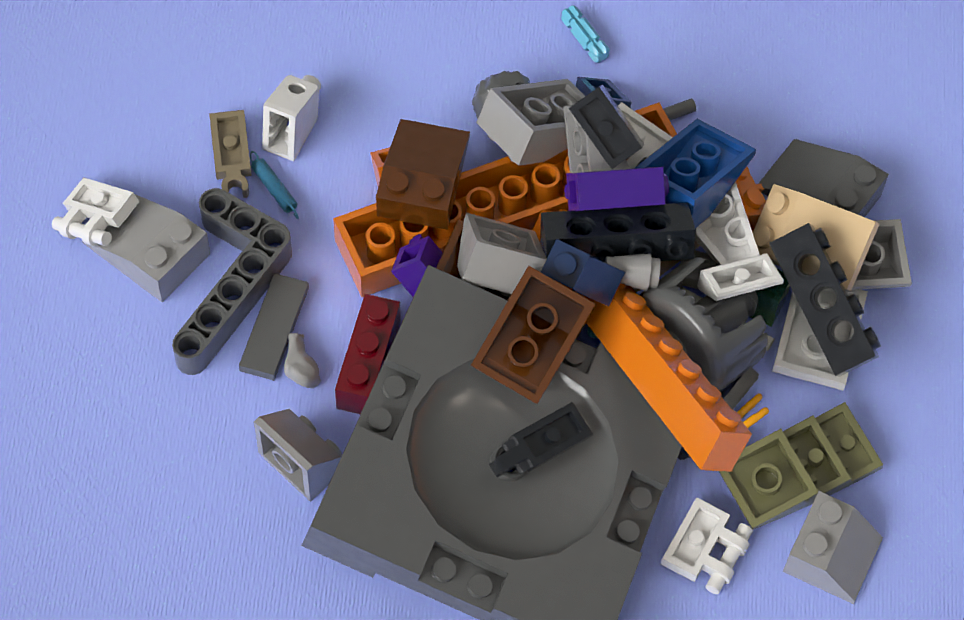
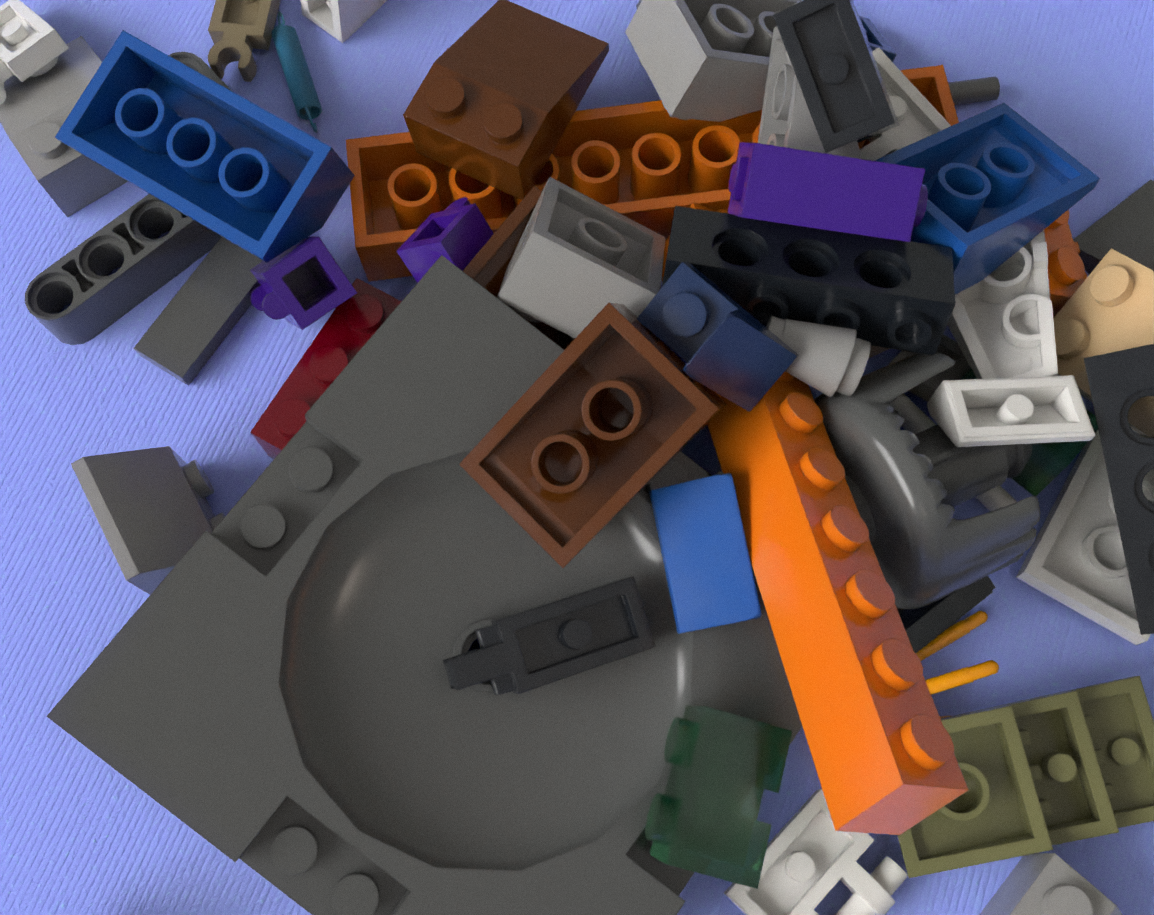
camera: 20 degrees right, 10 degrees up
light grey animal [284,333,321,389] -> none
none -> blue slope [55,30,355,263]
none -> dark purple brick [250,237,357,330]
none -> clear green brick [645,706,792,889]
none -> blue slope [649,473,761,634]

